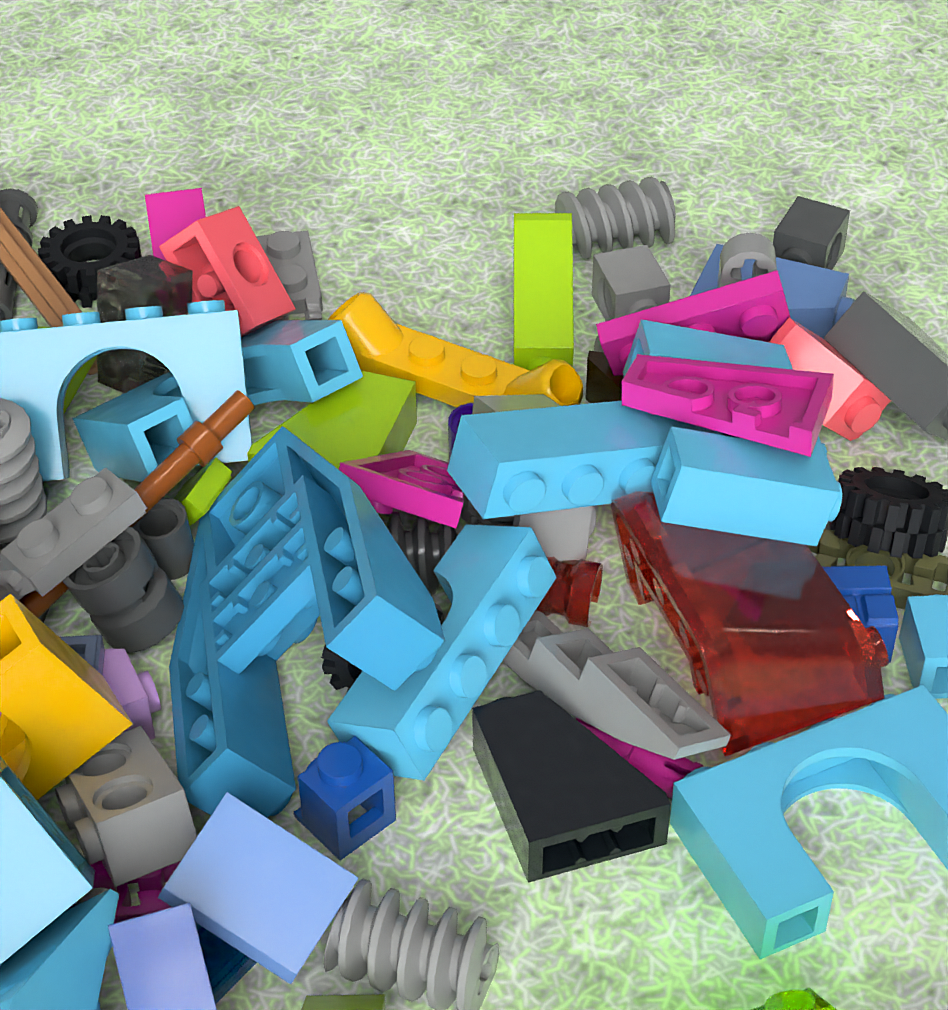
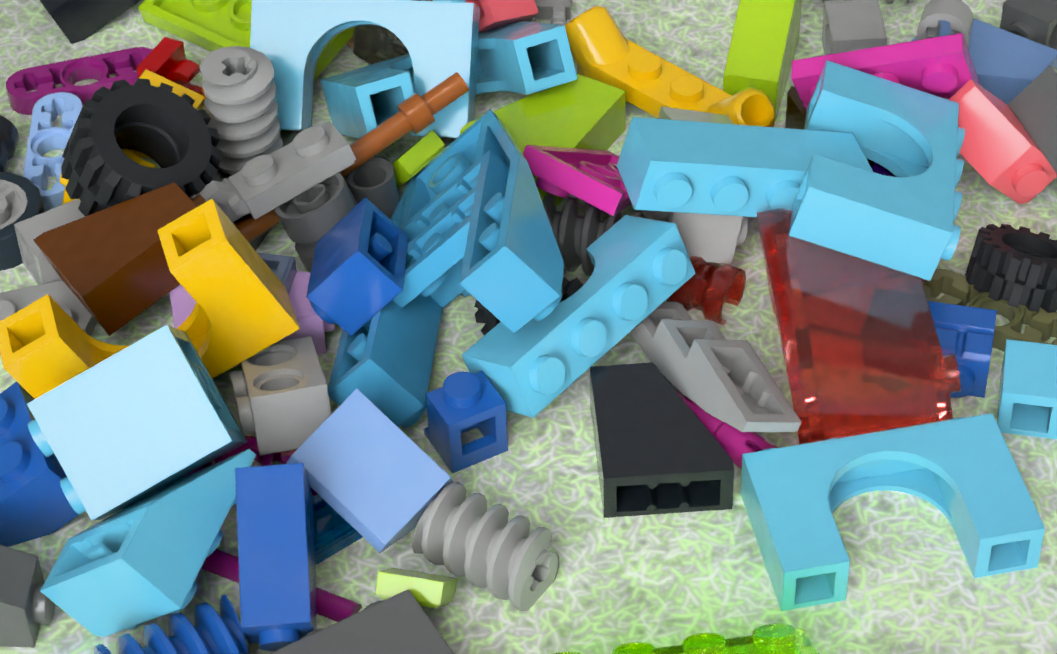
camera: 15 degrees right, 0 degrees up
dark pink wing [622,354,834,457] -> none
none -> blue brick [306,197,408,336]

